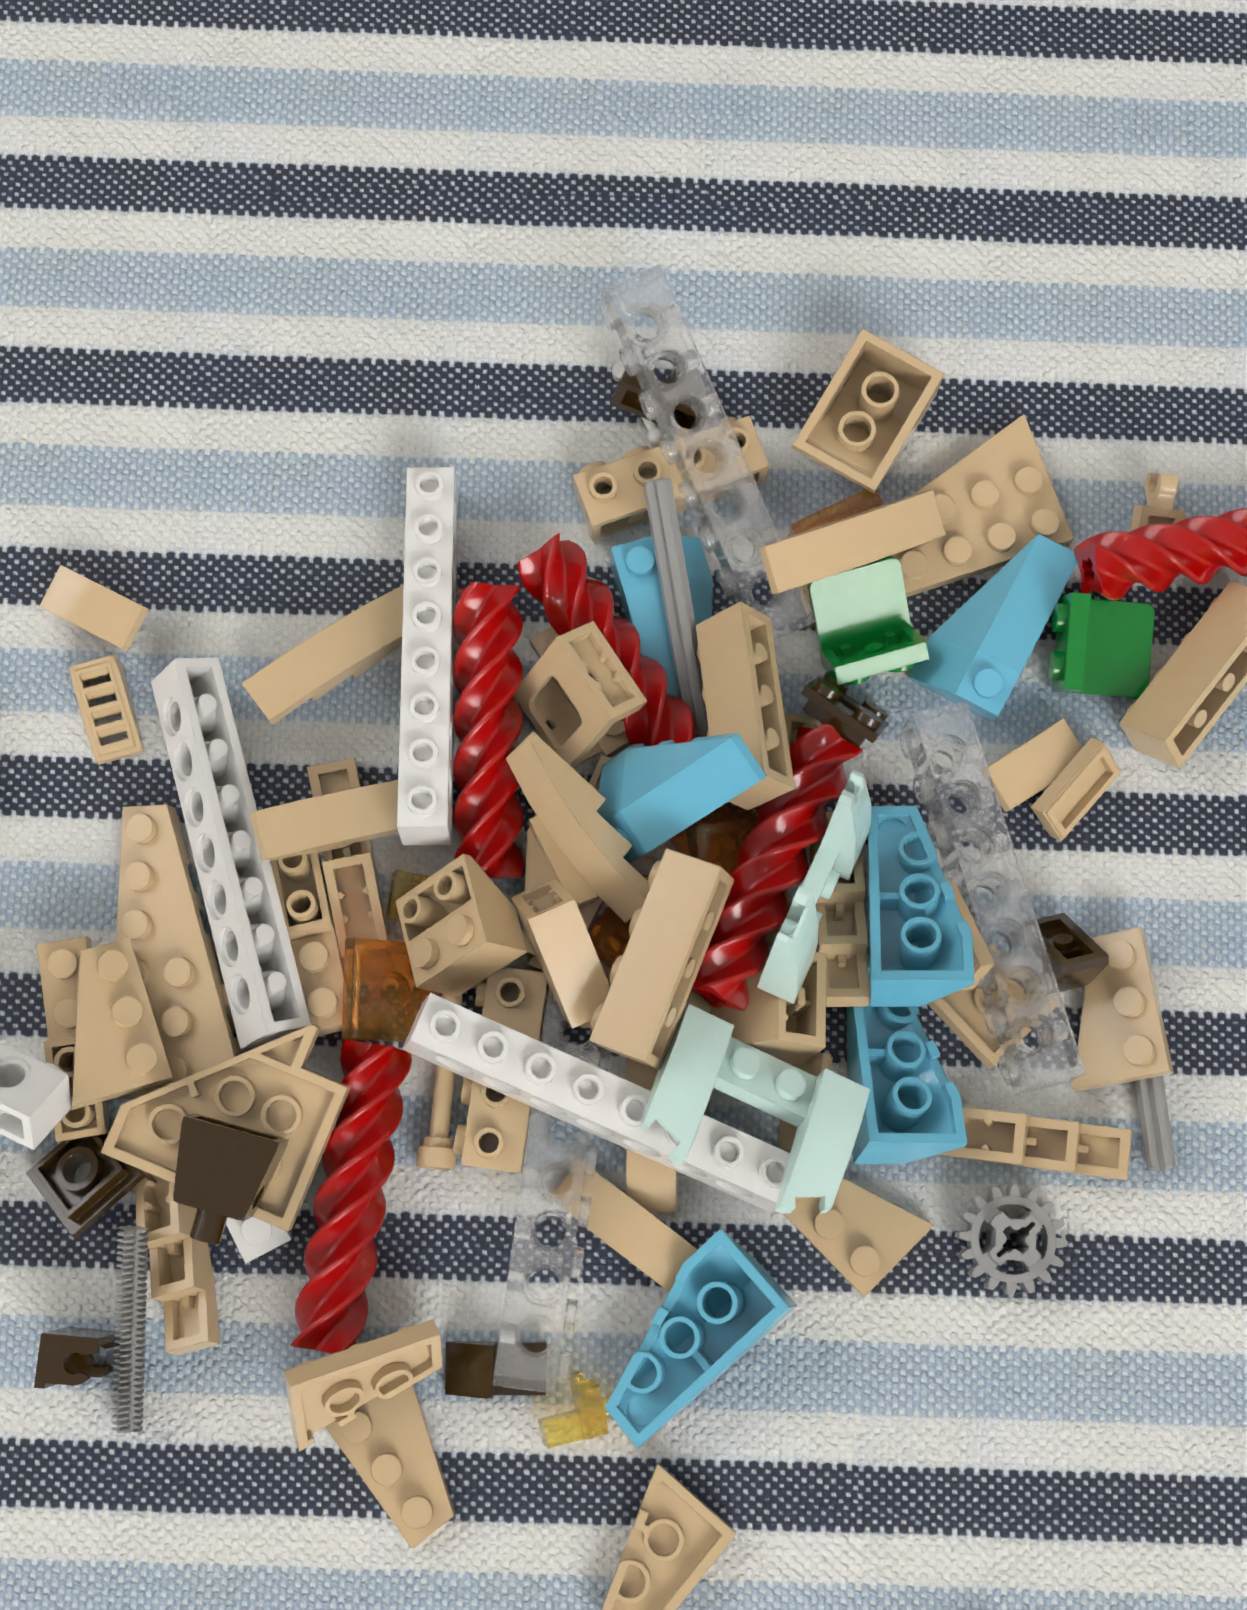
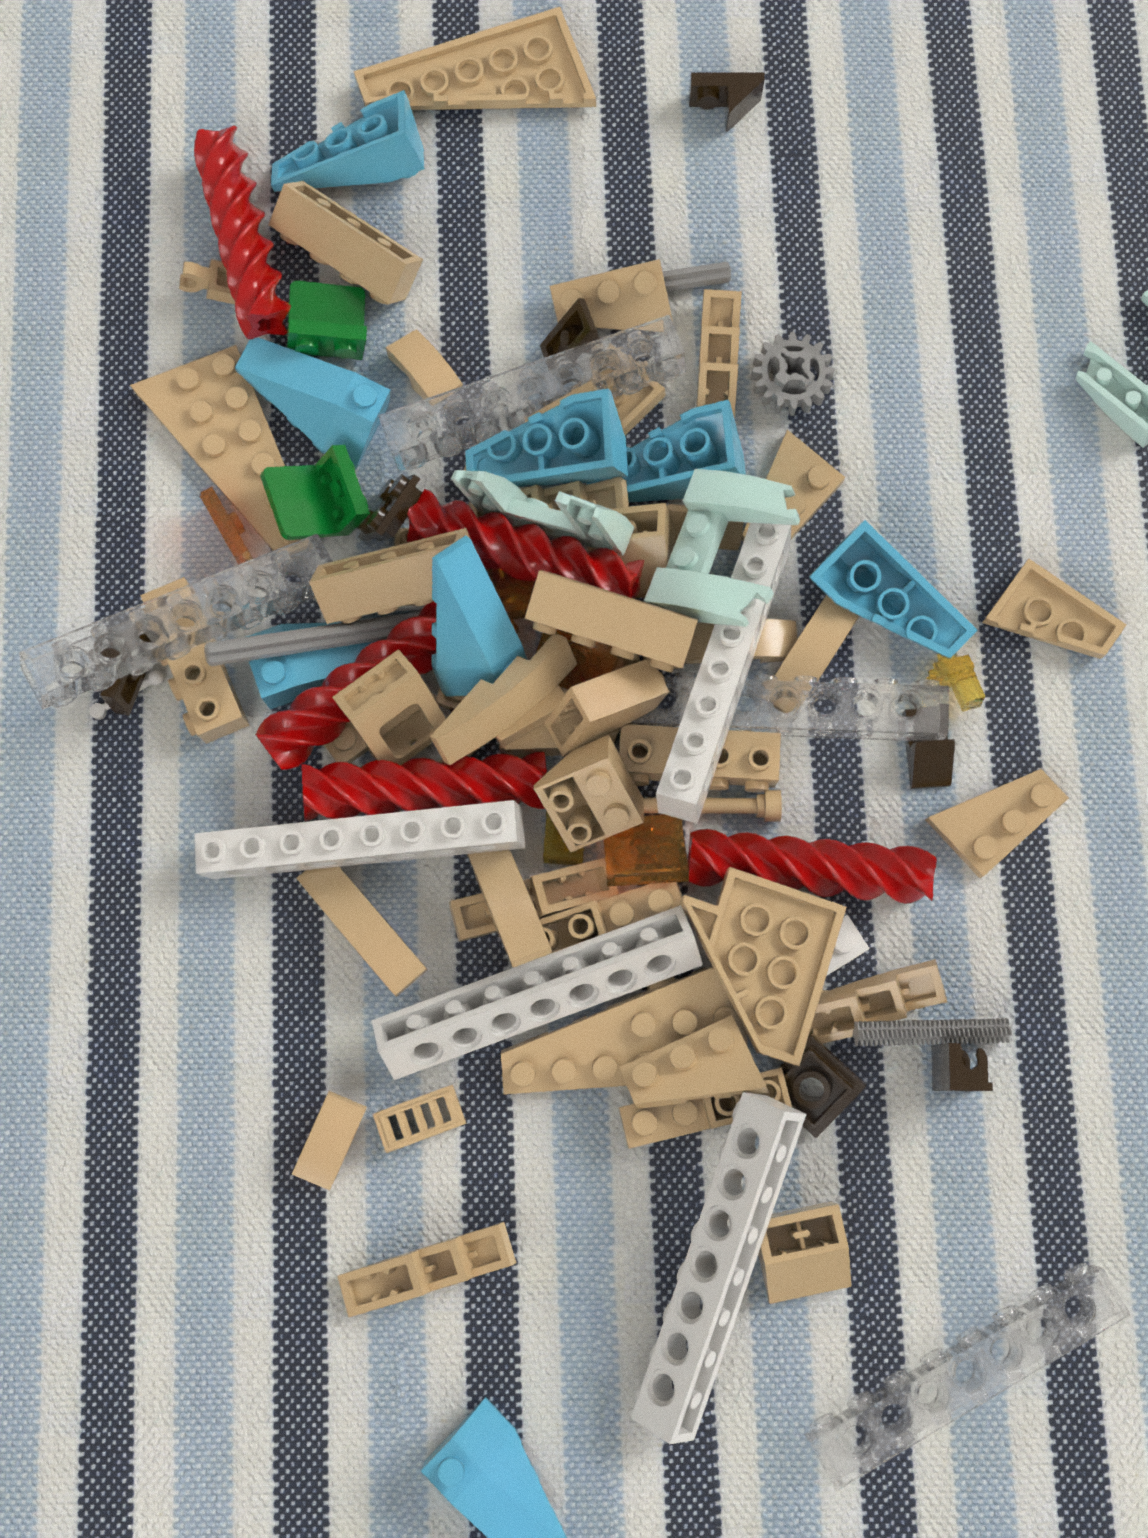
camera: 90 degrees left, 0 degrees up
dark brown torso [173,1113,289,1244] -> none
tan wing [284,1319,443,1452] -> none
tan slope [759,490,945,594] -> none
tan slope [792,329,945,493] -> none
tan tile [1031,737,1121,841] -> none

